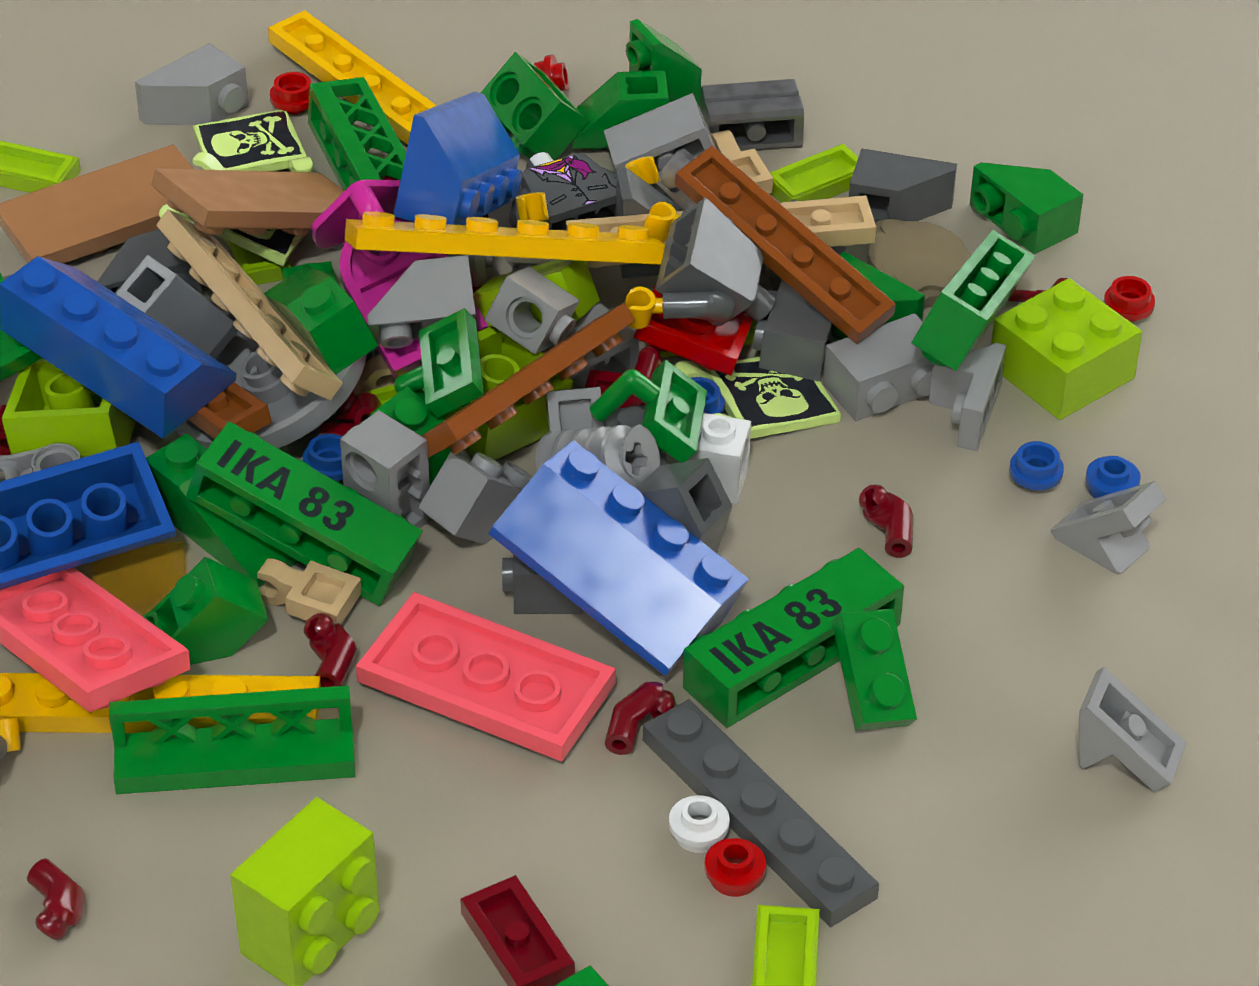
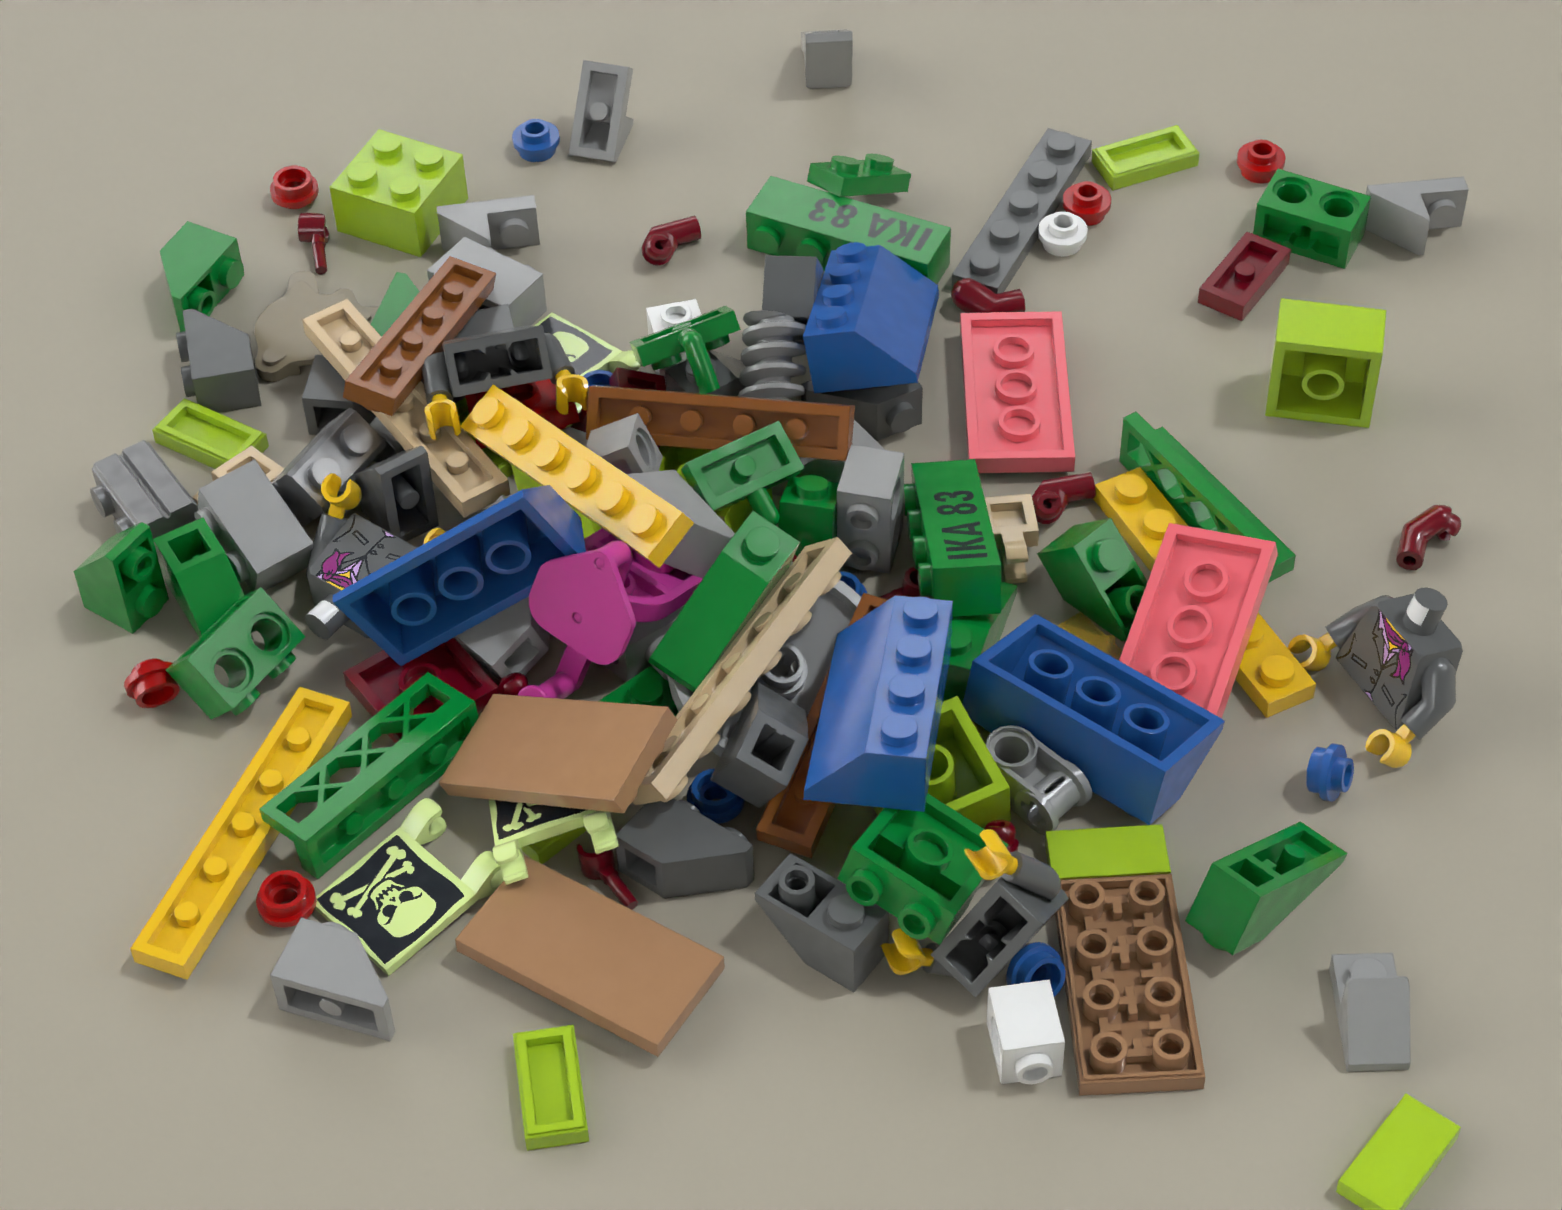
camera: 115 degrees left, 5 degrees up
green brick [911,229,1036,371] -> none
blue plate [1009,441,1064,490] -> none

